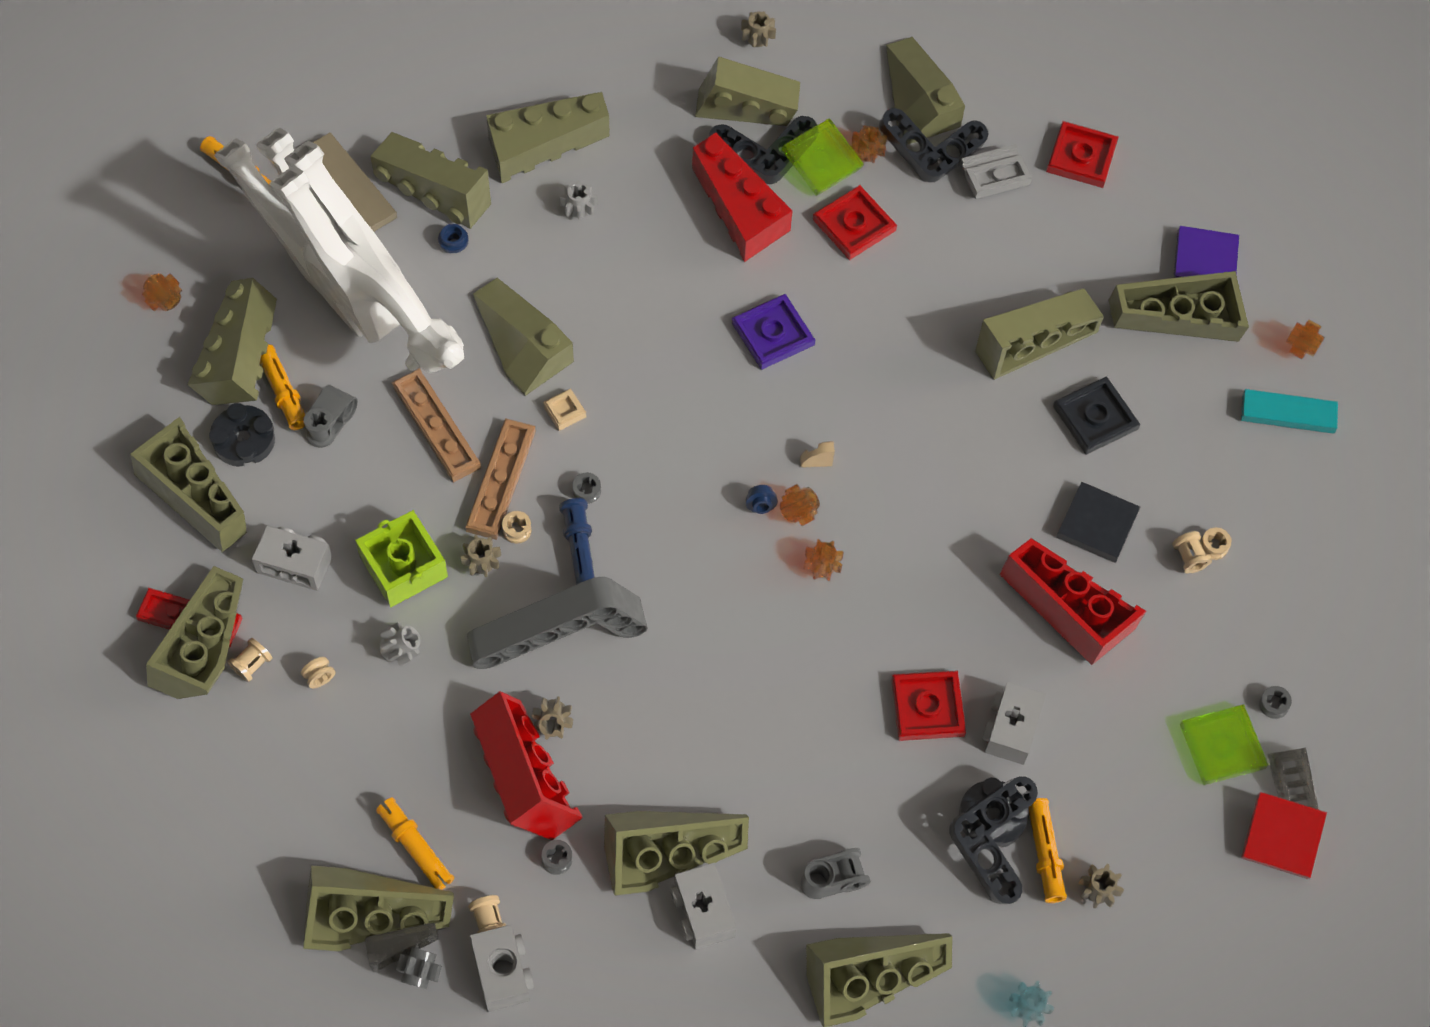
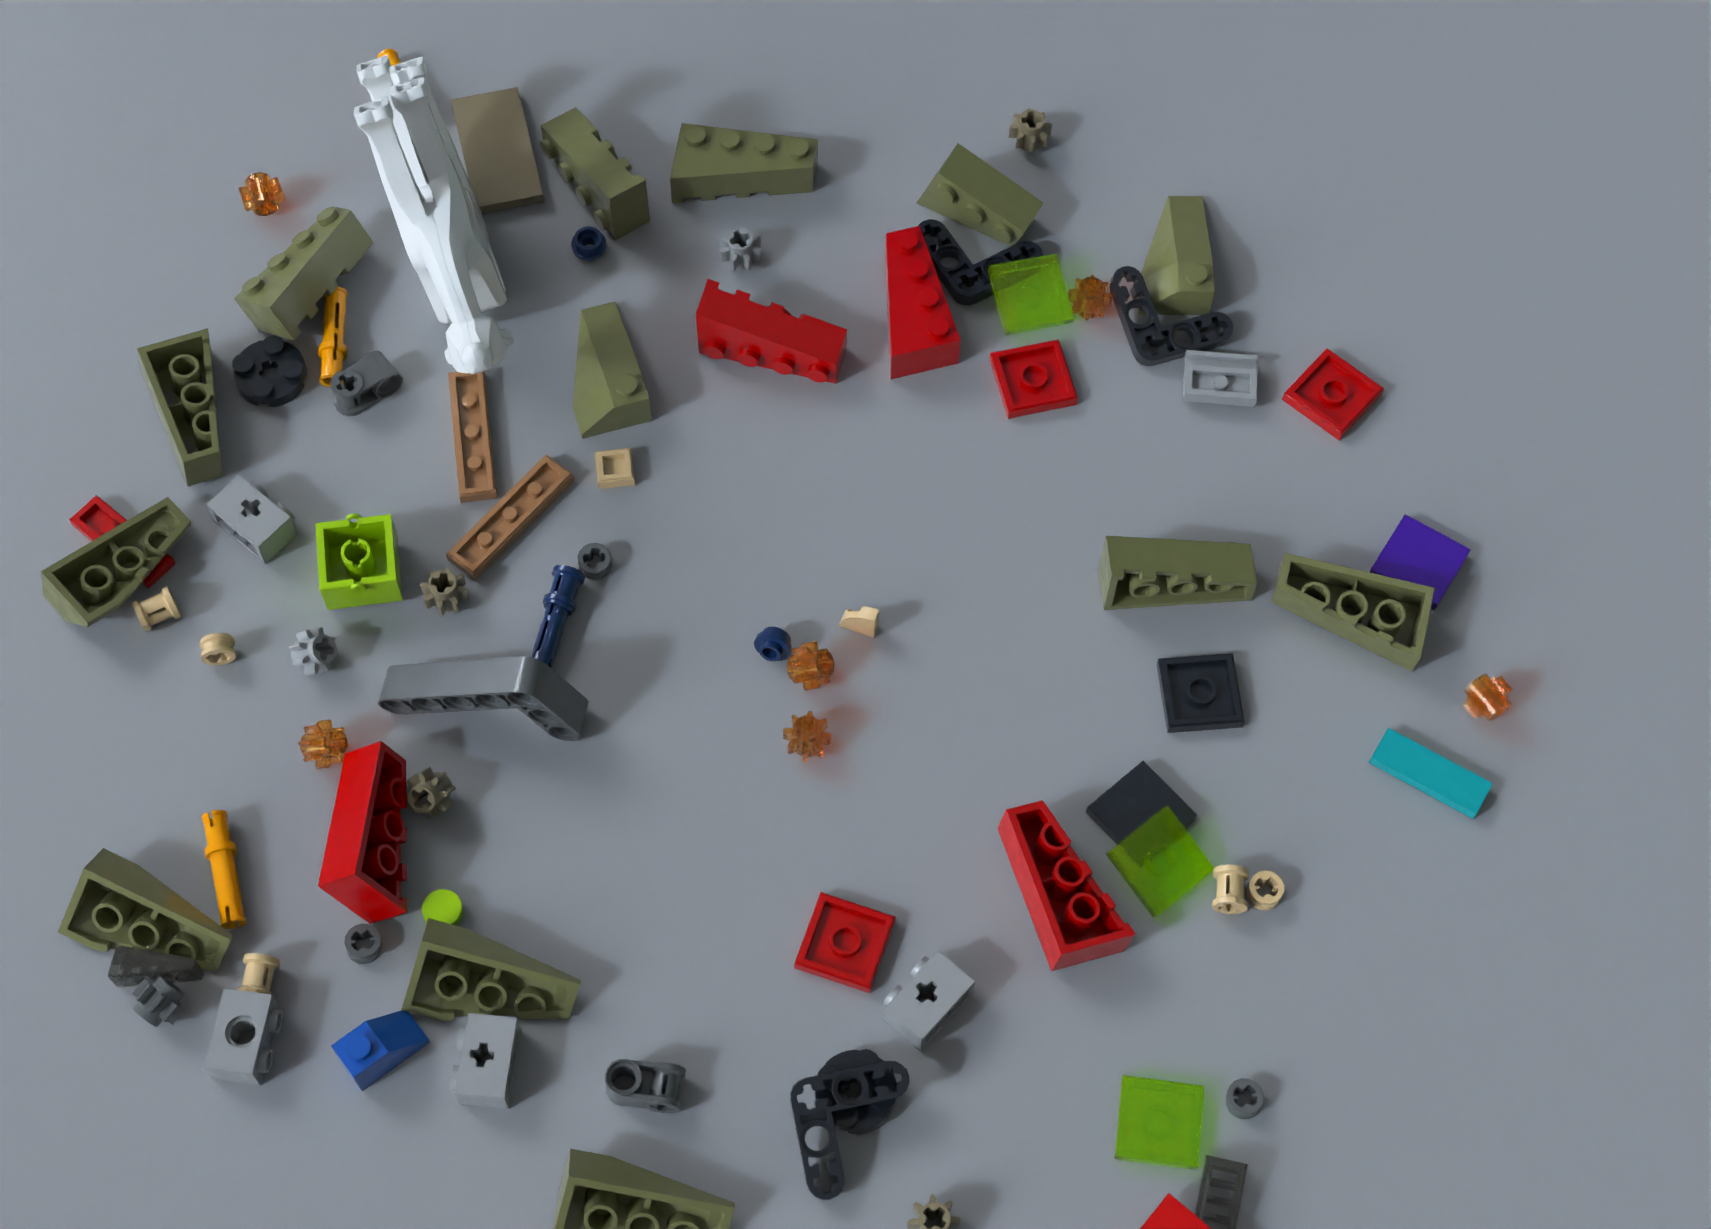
camera: 25 degrees right, 0 degrees up
tan bush [502,511,532,544] -> none
dark purple tile [732,294,816,370] -> none
light orange pin [1029,798,1067,903] -> none
none -> clear orange gear [298,719,349,769]
none -> blue slope [331,1010,430,1091]
none -> lime tile [422,889,463,926]
none -> red wedge [696,279,847,384]
none -> clear neon green tile [1106,806,1214,917]

